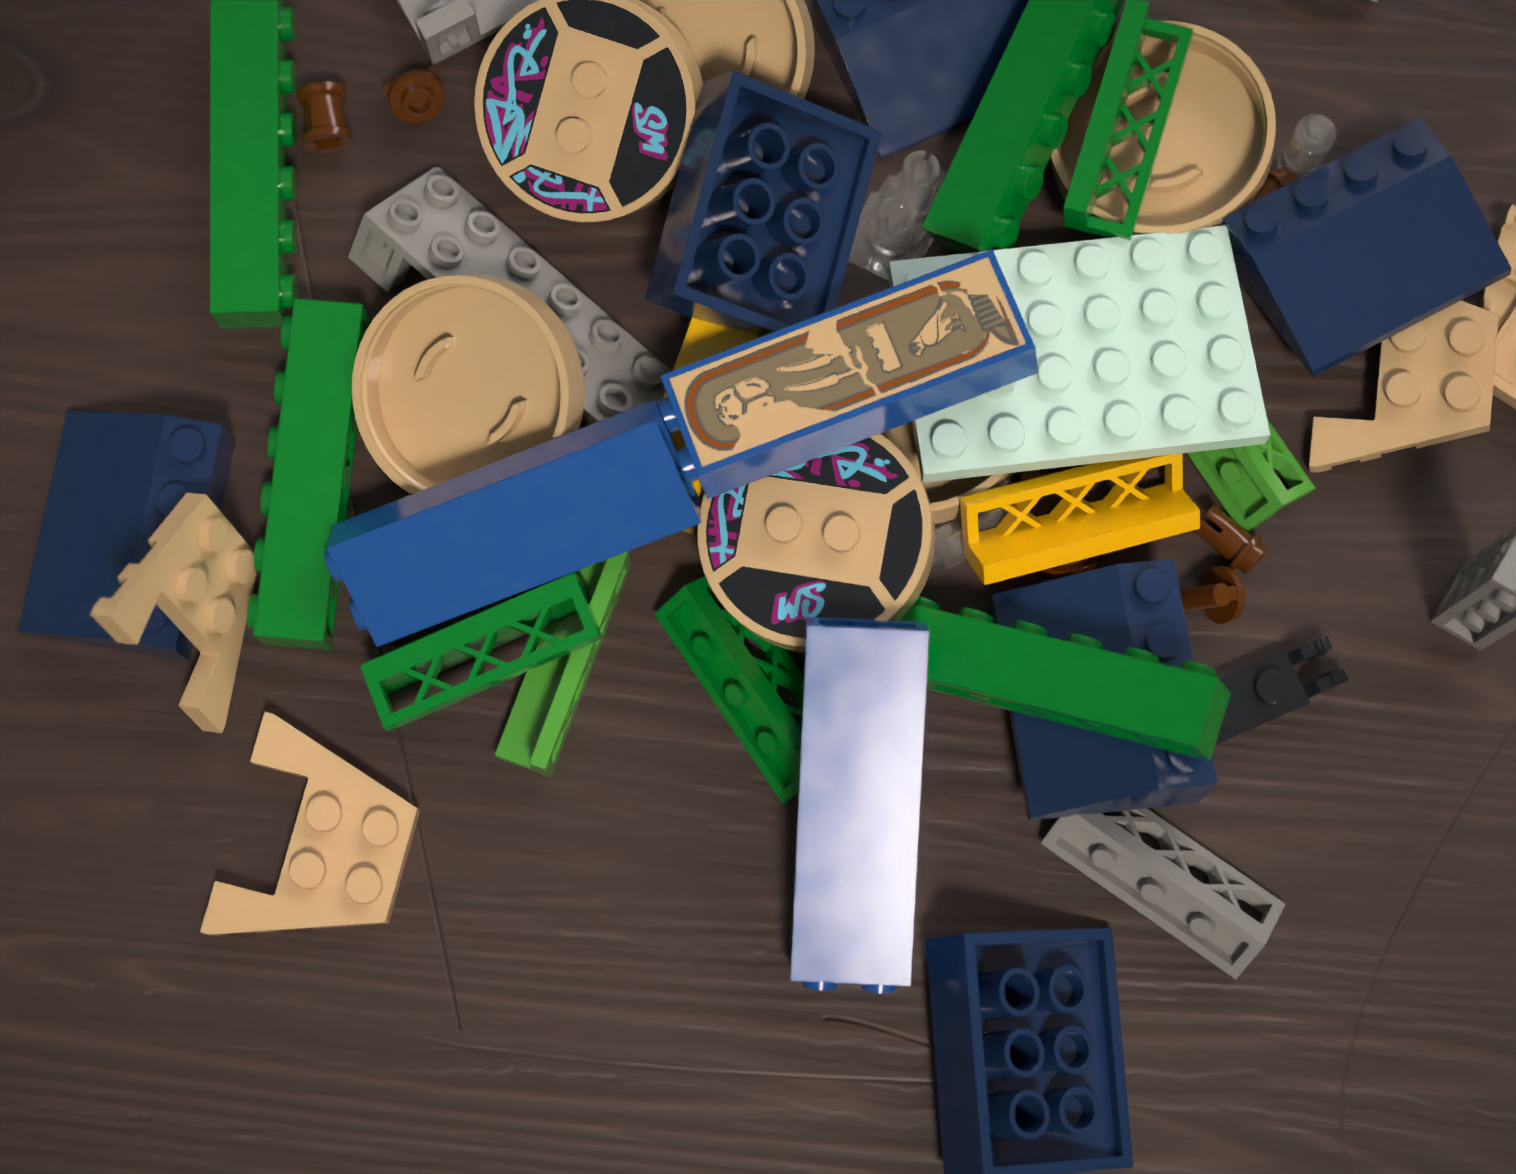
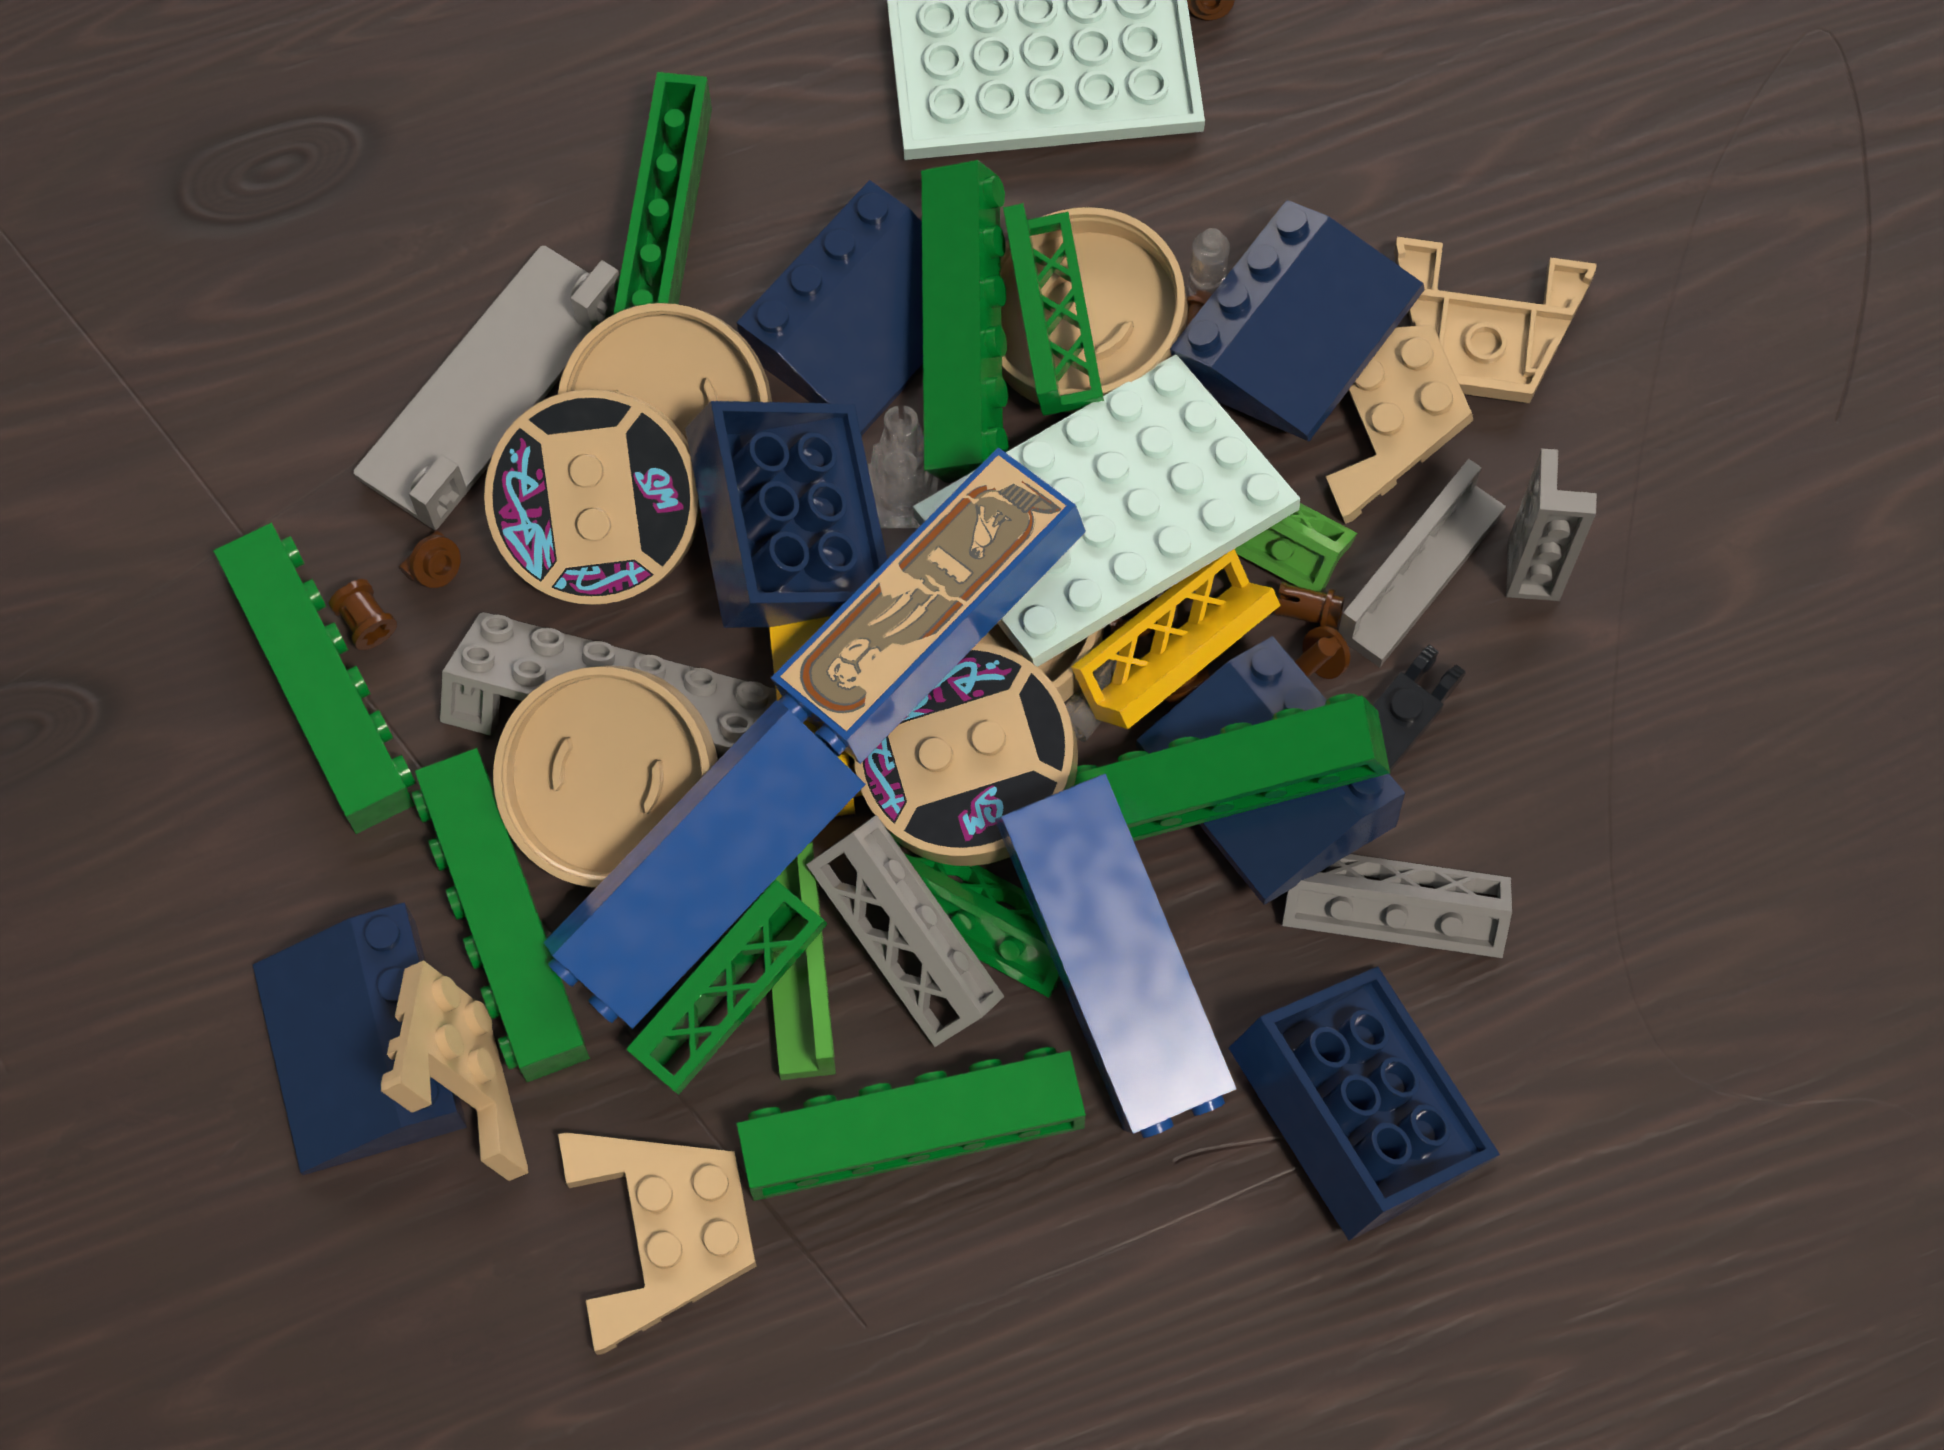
camera: 25 degrees left, 10 degrees down
none -> green brick [737,1047,1086,1201]
none -> light grey fence [806,815,1005,1047]
none -> light grey fence [1338,459,1506,668]

